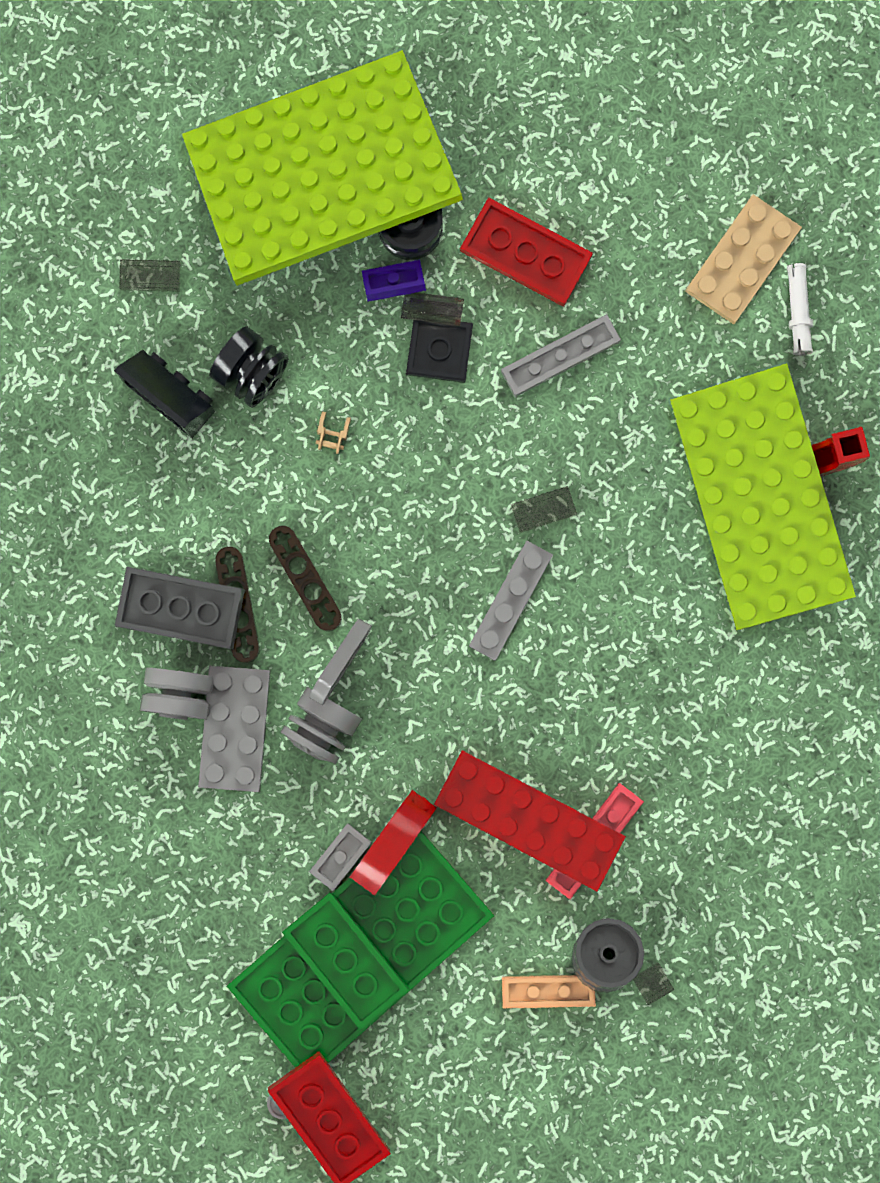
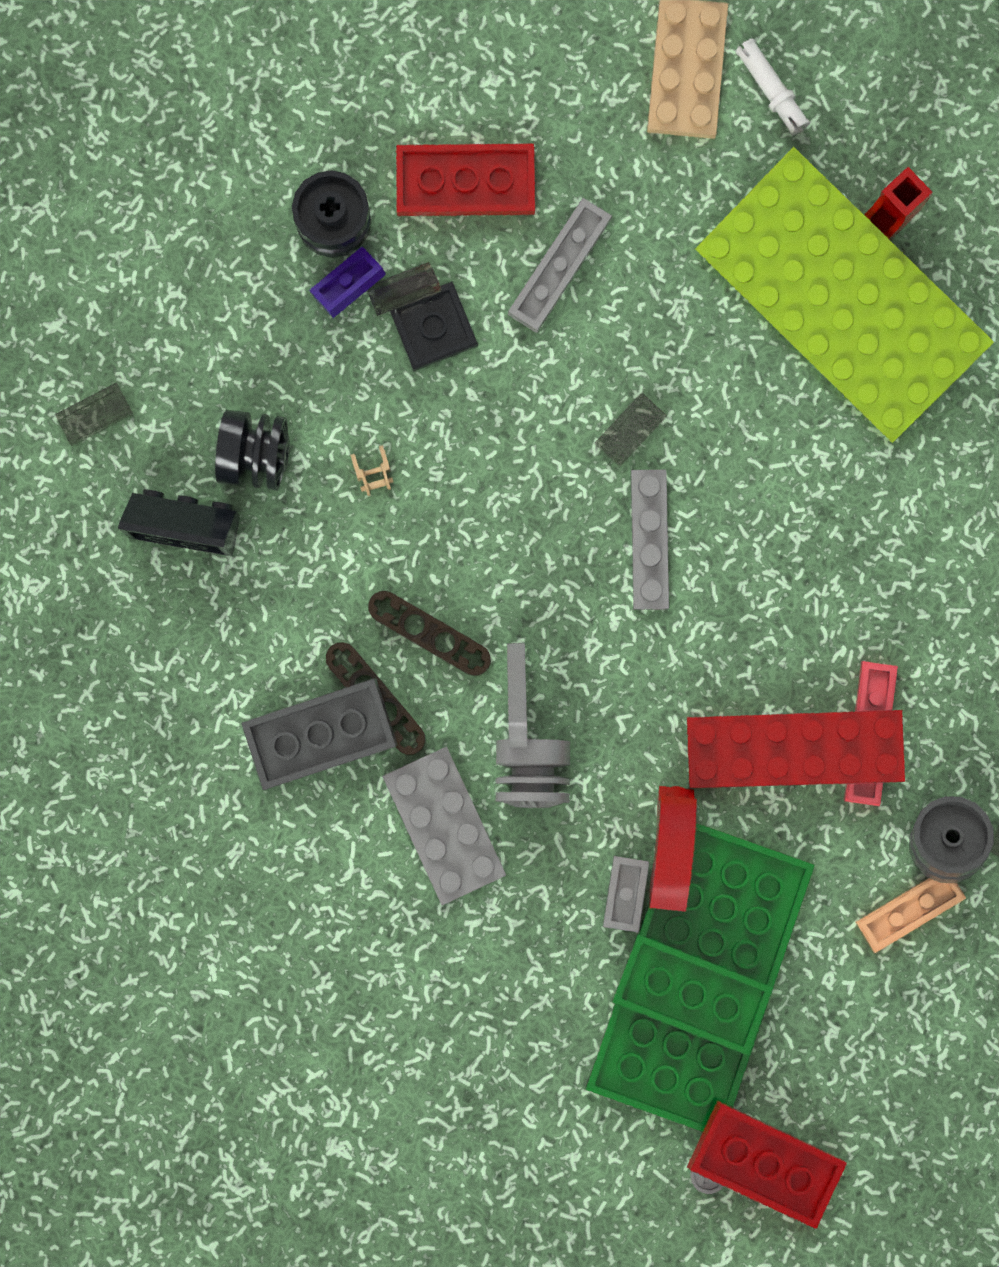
camera: 30 degrees left, 0 degrees up
light grey wheel [140,668,213,720] -> none
lime plate [182,50,463,286] -> none

